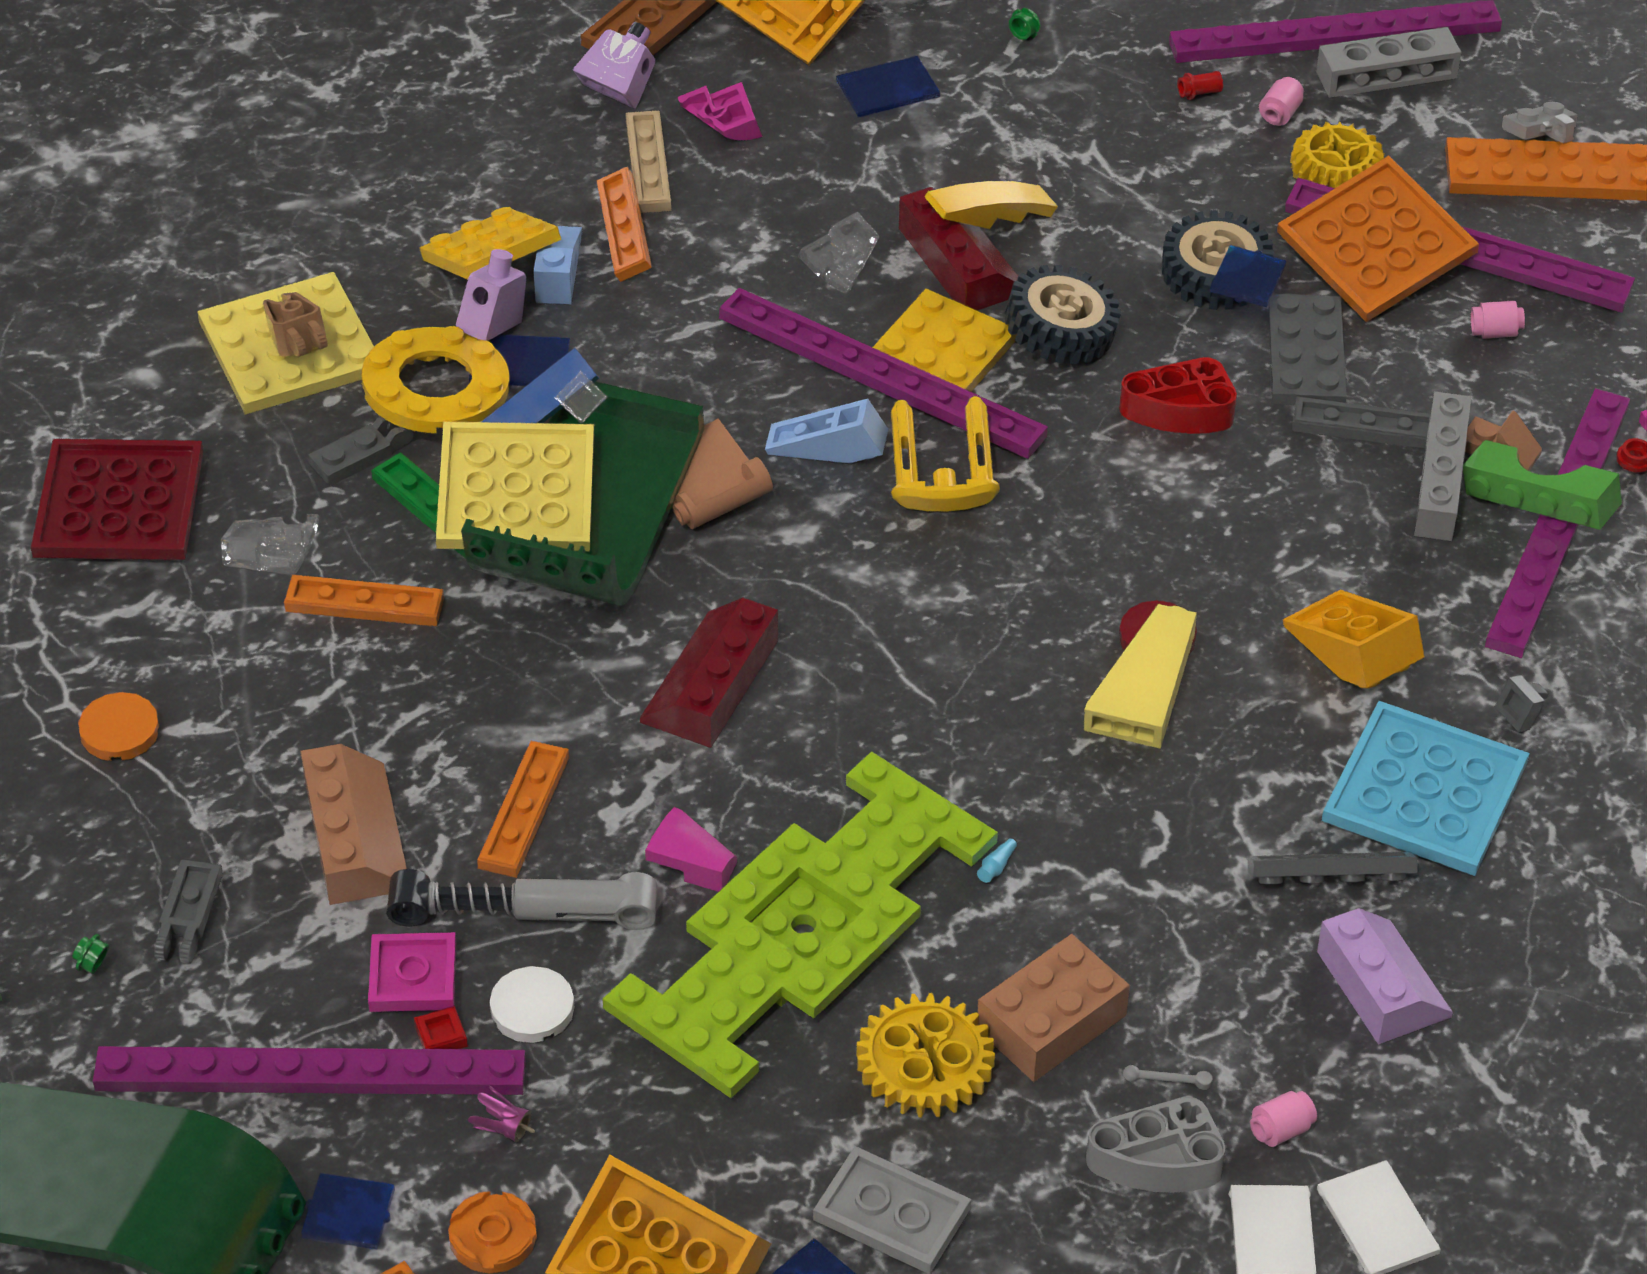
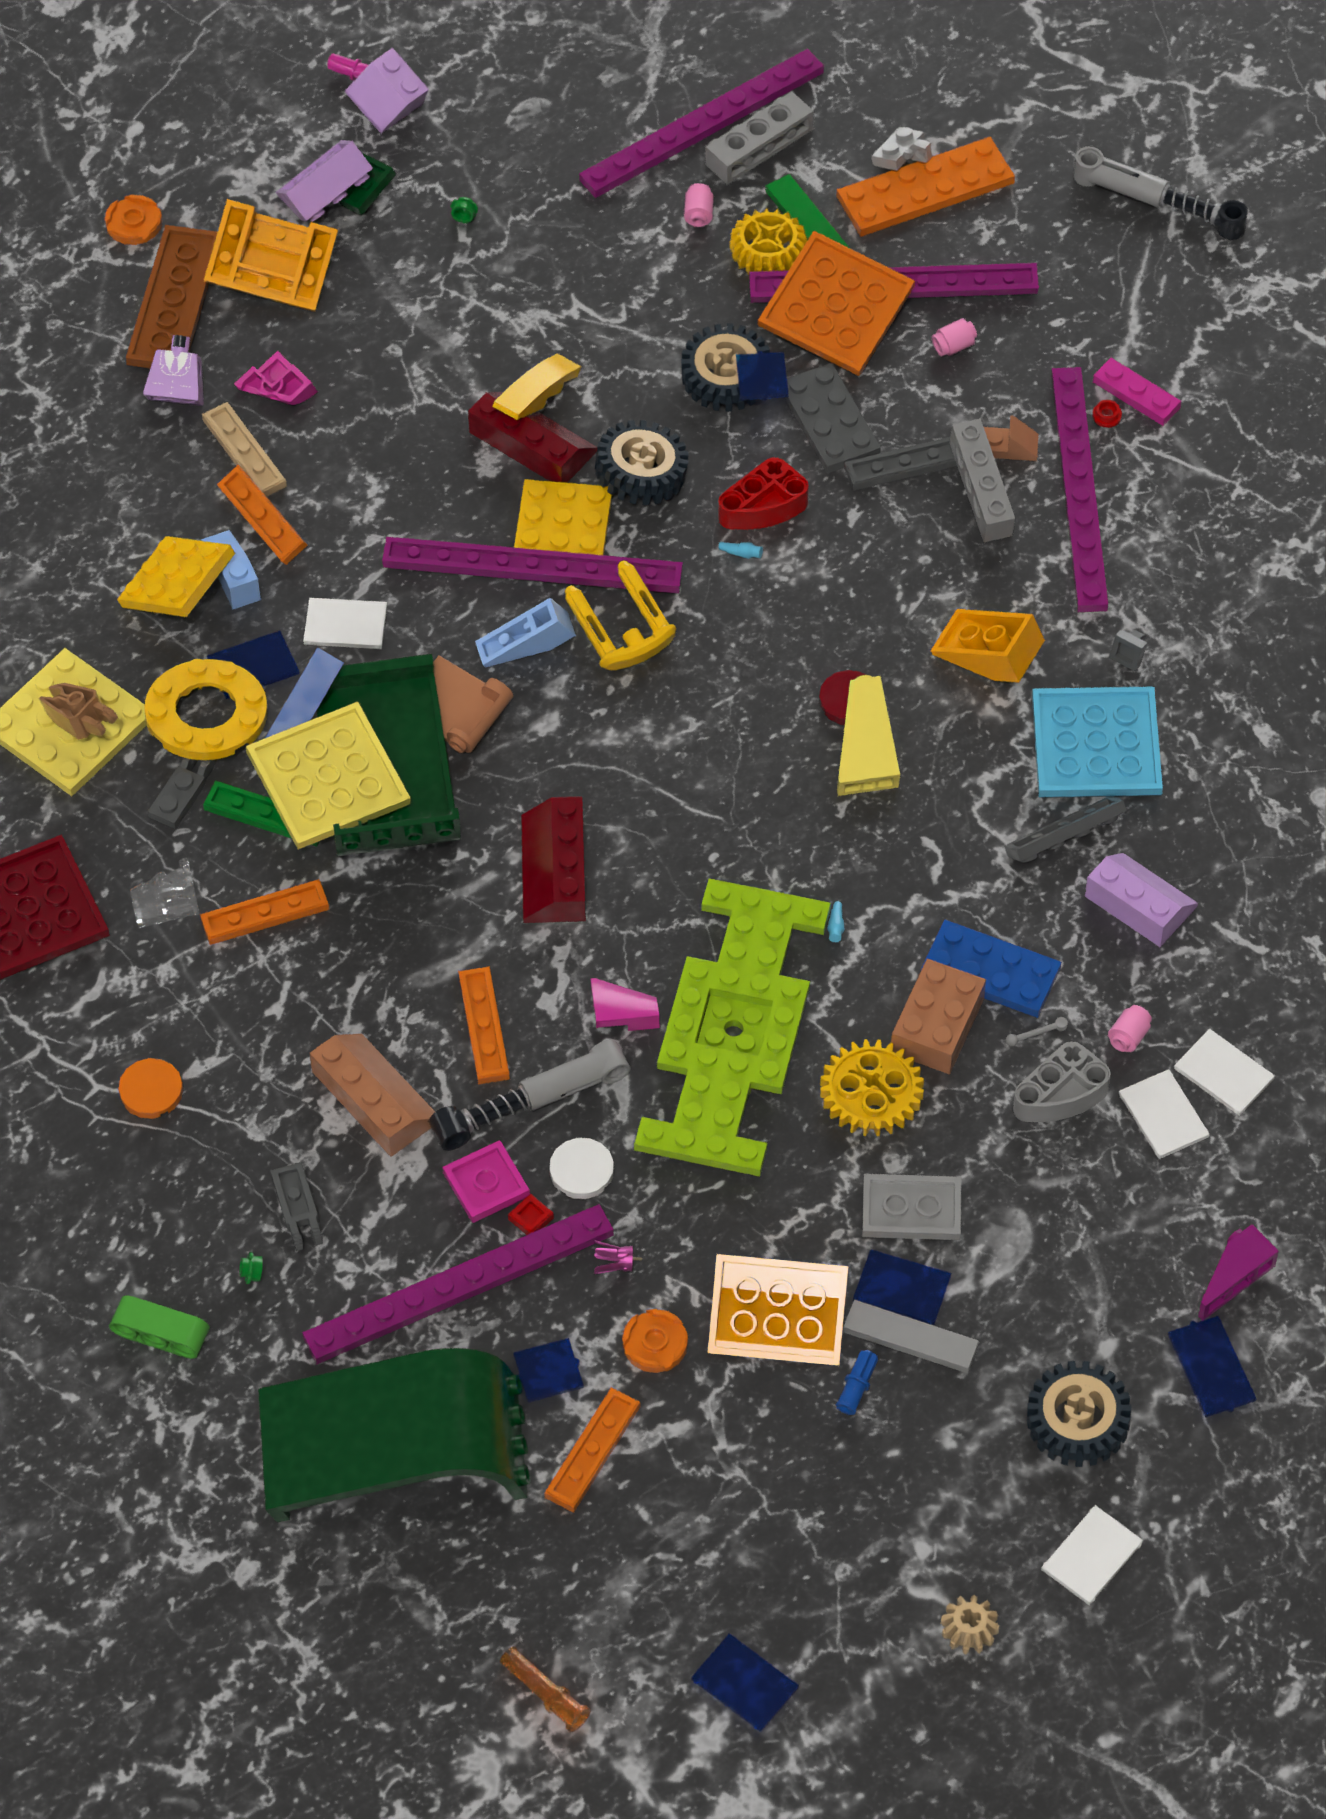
camera: 25 degrees left, 10 degrees up
lavender torso [456,249,526,341] -> none
clear tile [555,371,608,424] -> none
clear slope [798,212,880,293] -> none
clear blue piece [836,56,940,117] -> none
red pin [1177,71,1223,100] -> none
bright green arch [1463,440,1622,530] -> none
none -> white piece [304,598,387,649]
none -> medium azure piece [718,542,763,559]
none -> green tile [765,174,850,248]
none -> blue plate [921,920,1062,1018]

